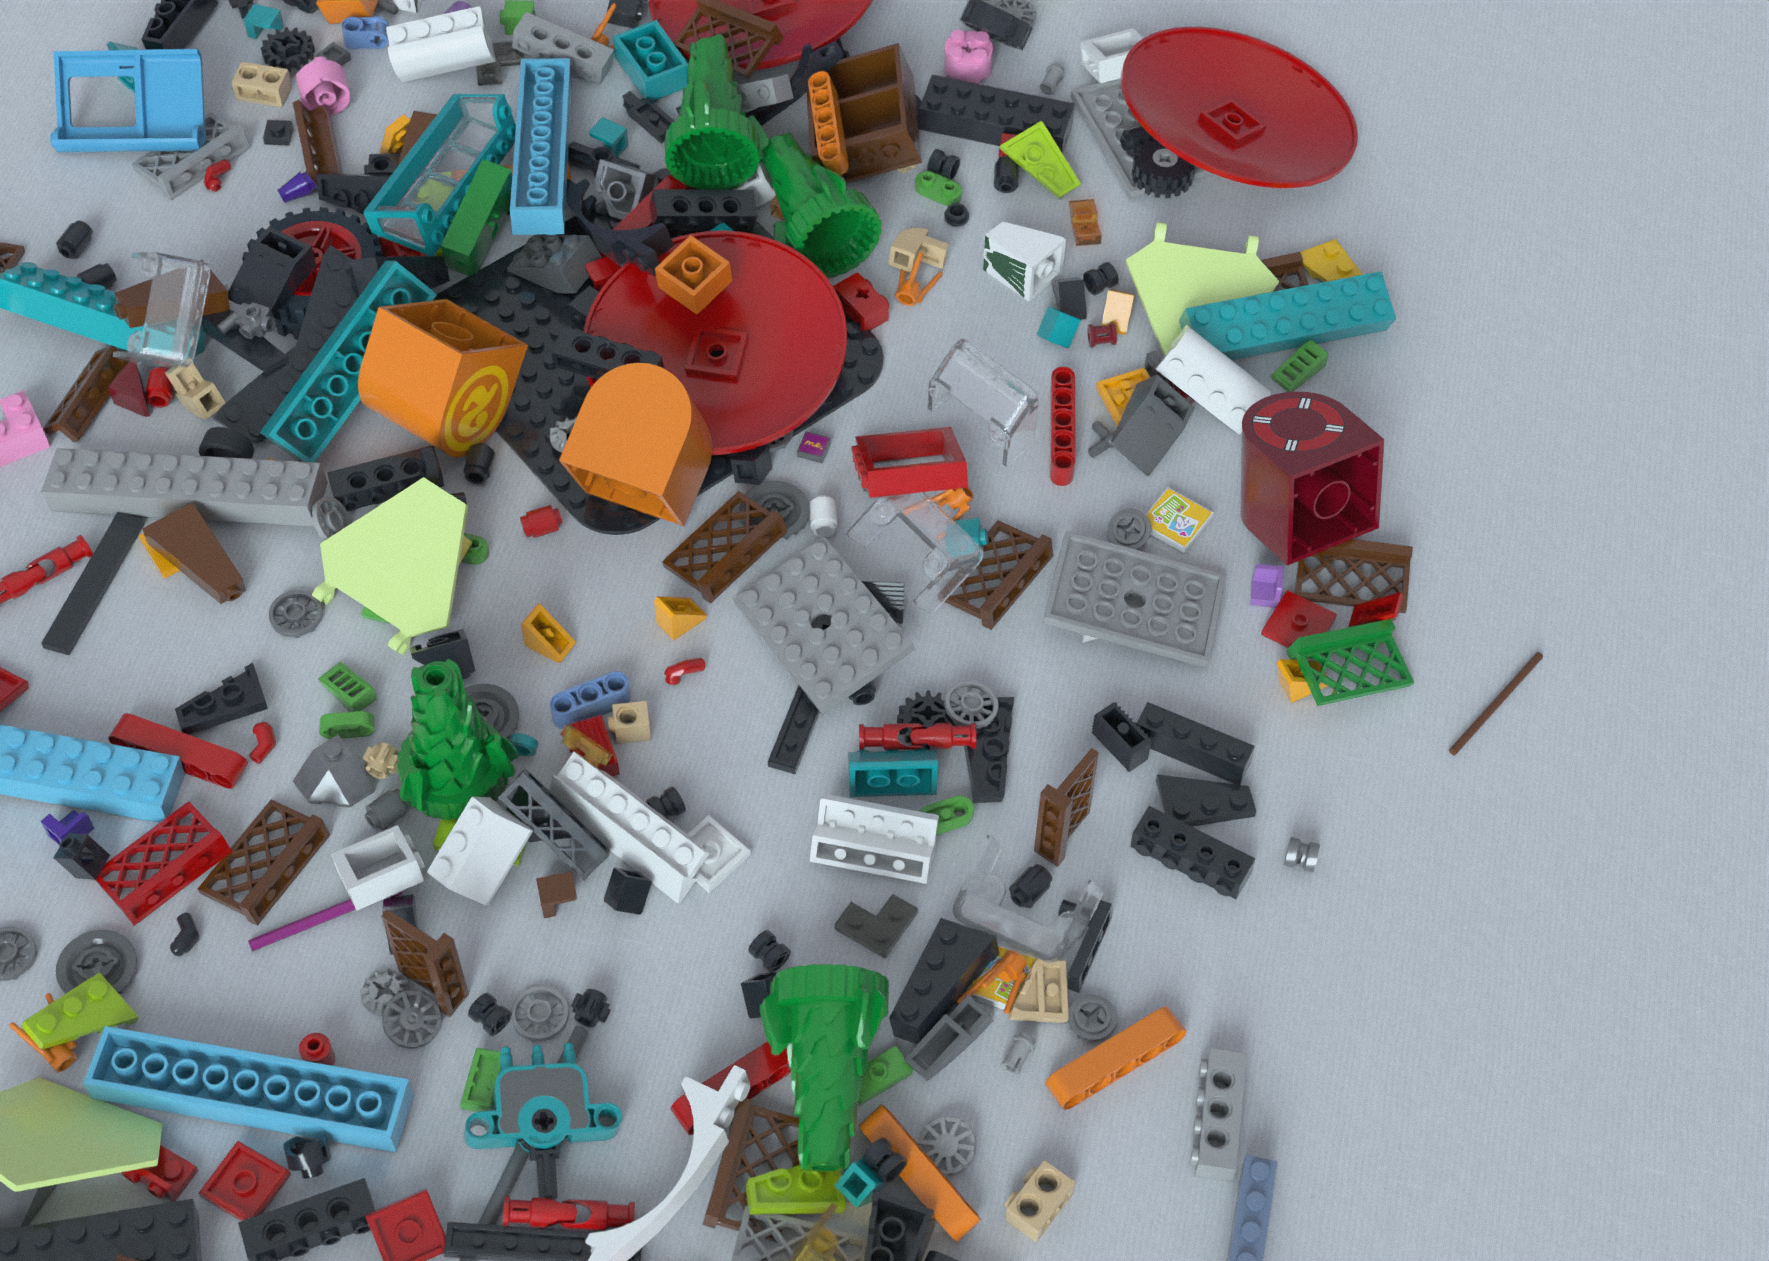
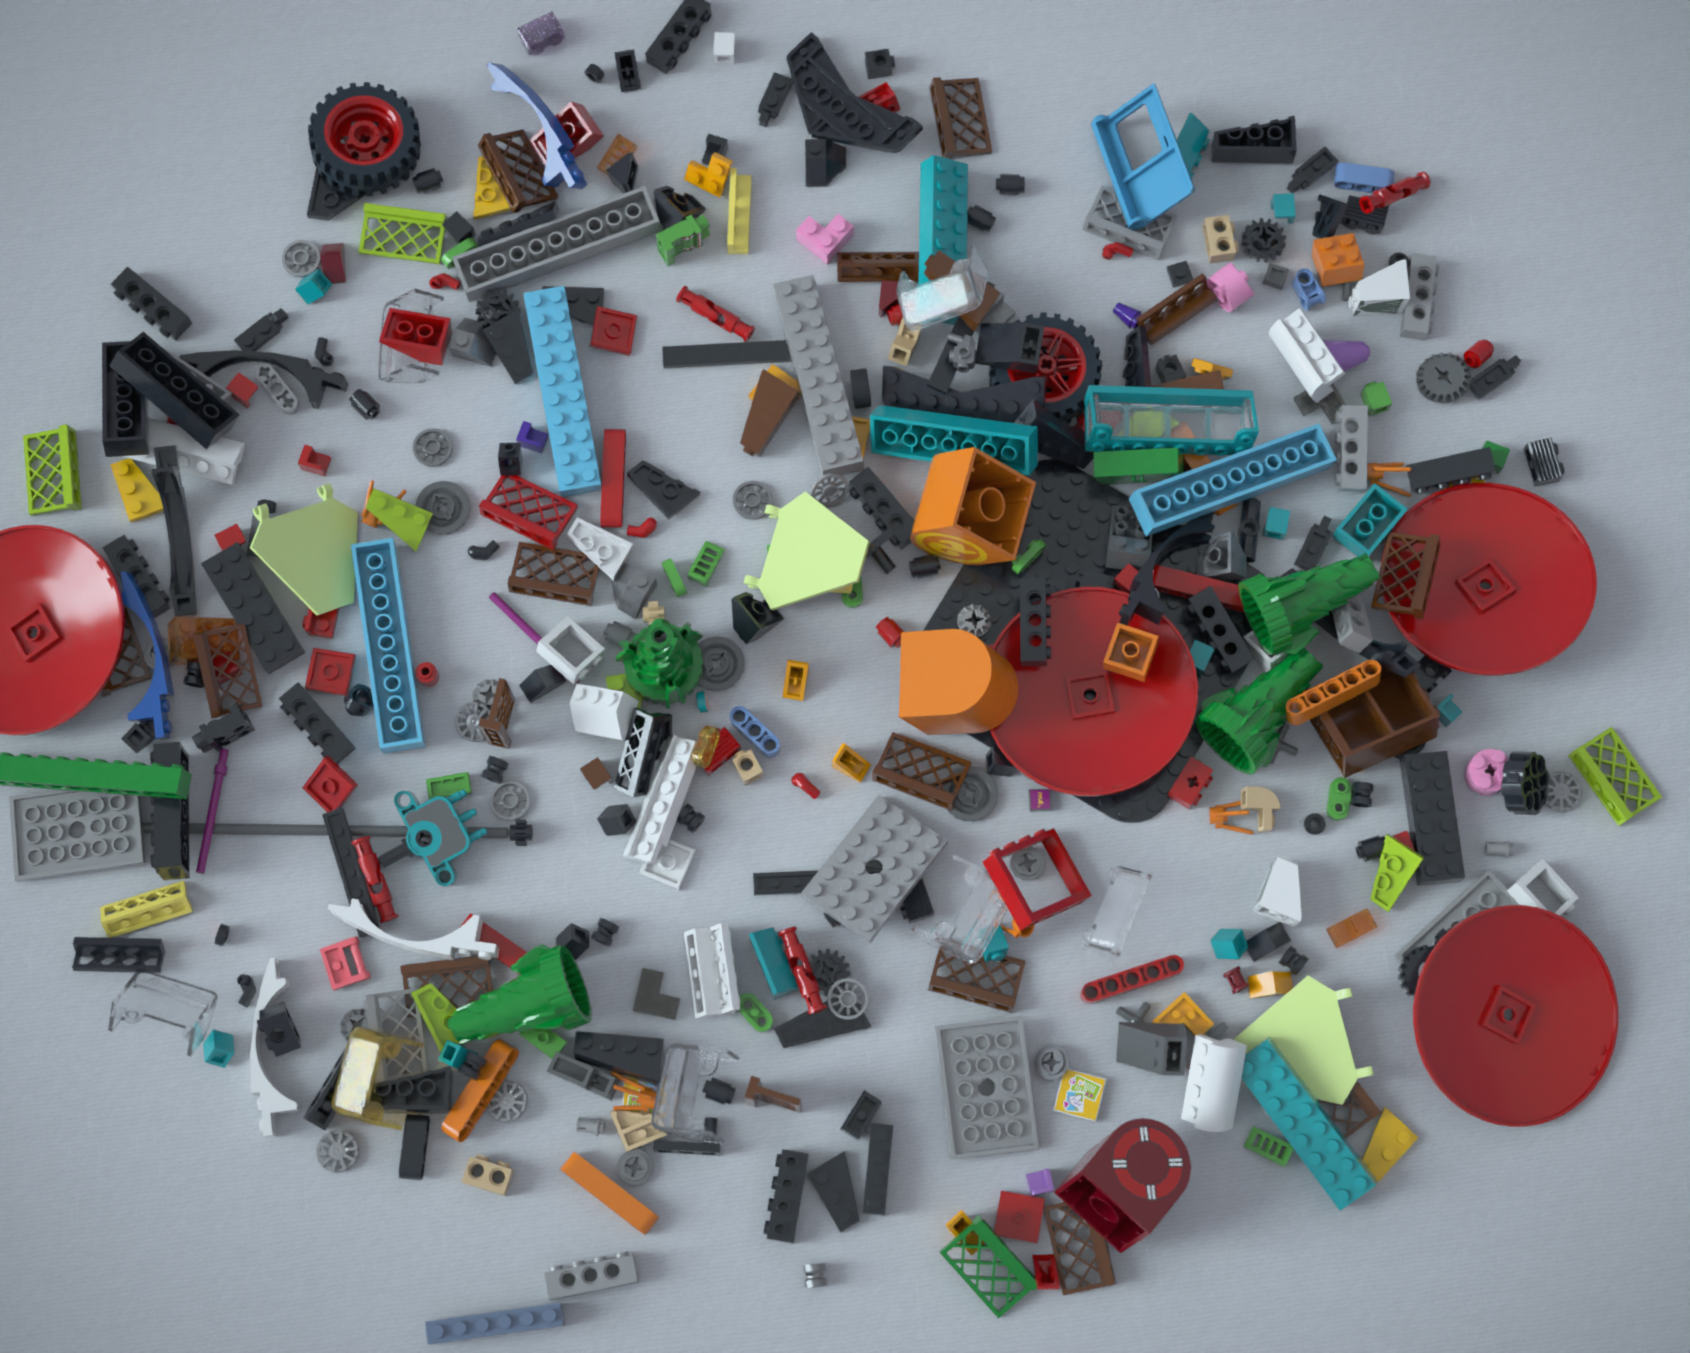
camera: 70 degrees right, 20 degrees up
white brick [809,495,838,537] -> none
none -> white wing [567,517,633,581]
none -> bright green plate [1012,539,1047,575]

